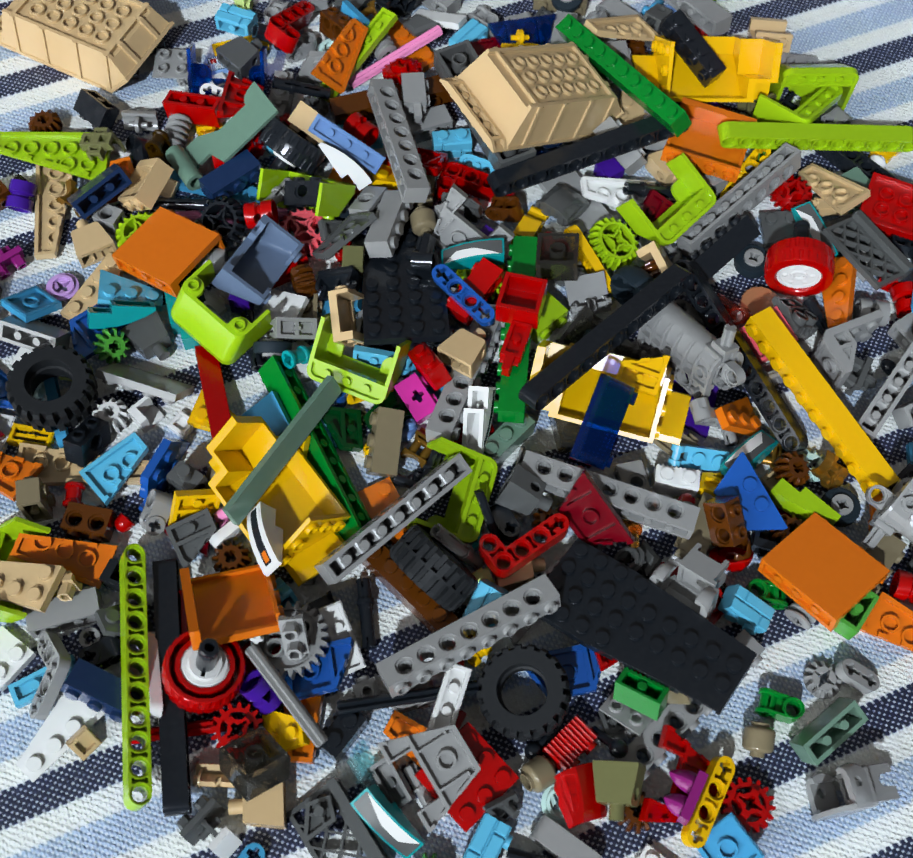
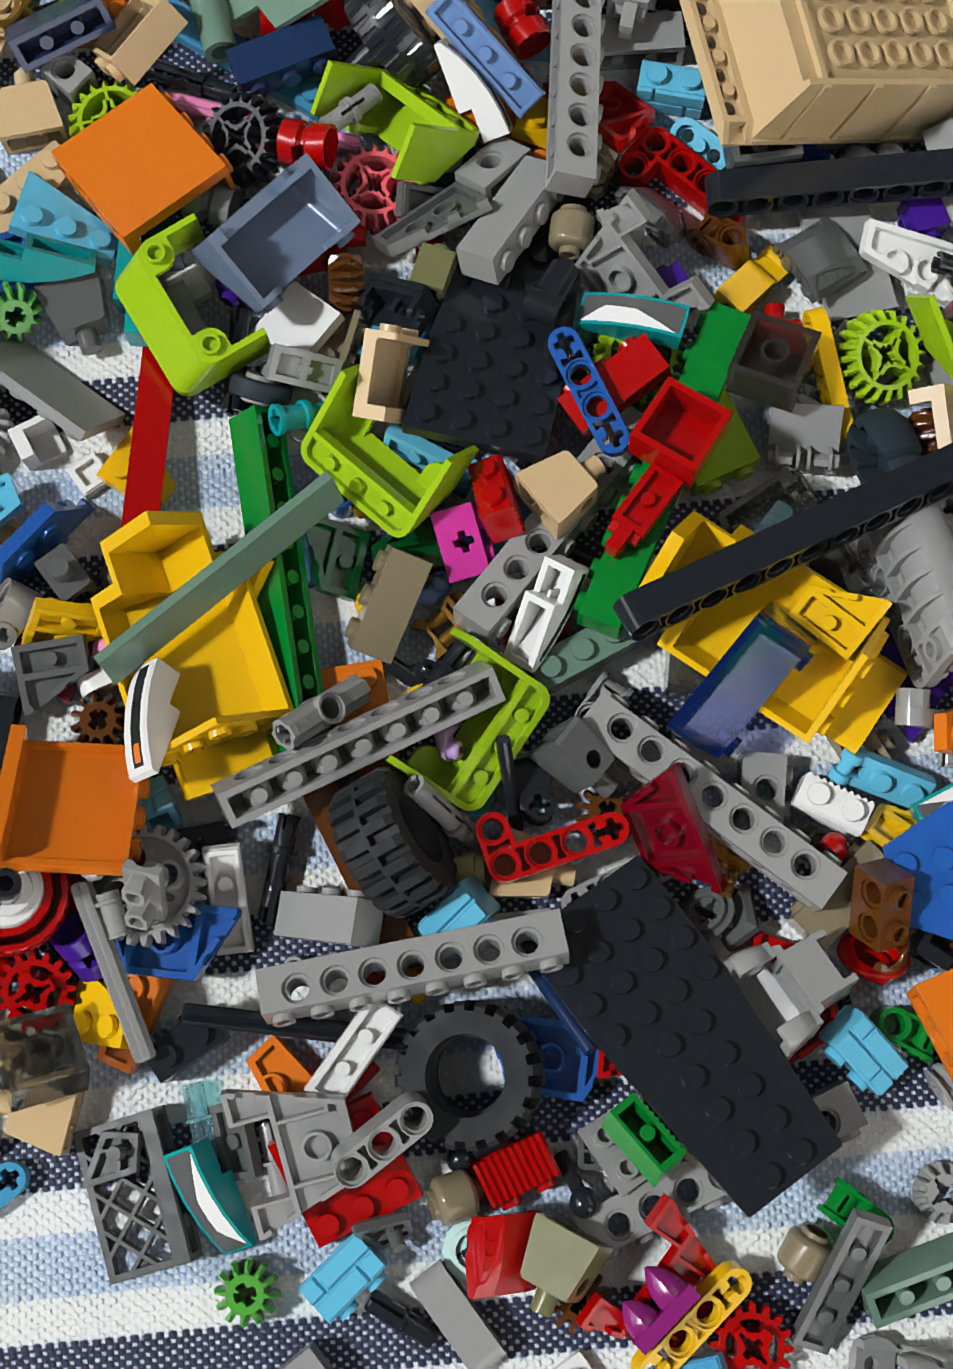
camera: 20 degrees right, 15 degrees up
tan tile [160,178,180,198] -> none
dark azure tile [241,391,291,436] -> none
black brick [284,177,327,207] -> none
light grey brick [352,675,383,716] -> none
none -> light grey pin [95,888,133,940]
none -> light grey piece [272,674,371,751]
none -> light grey brick [274,885,384,947]
none -> light grey beam [331,1092,433,1189]
none -> lavender arm [434,721,464,762]
none -> dark blue bar [527,970,598,1056]
none -> dark grey plate [790,1207,893,1355]

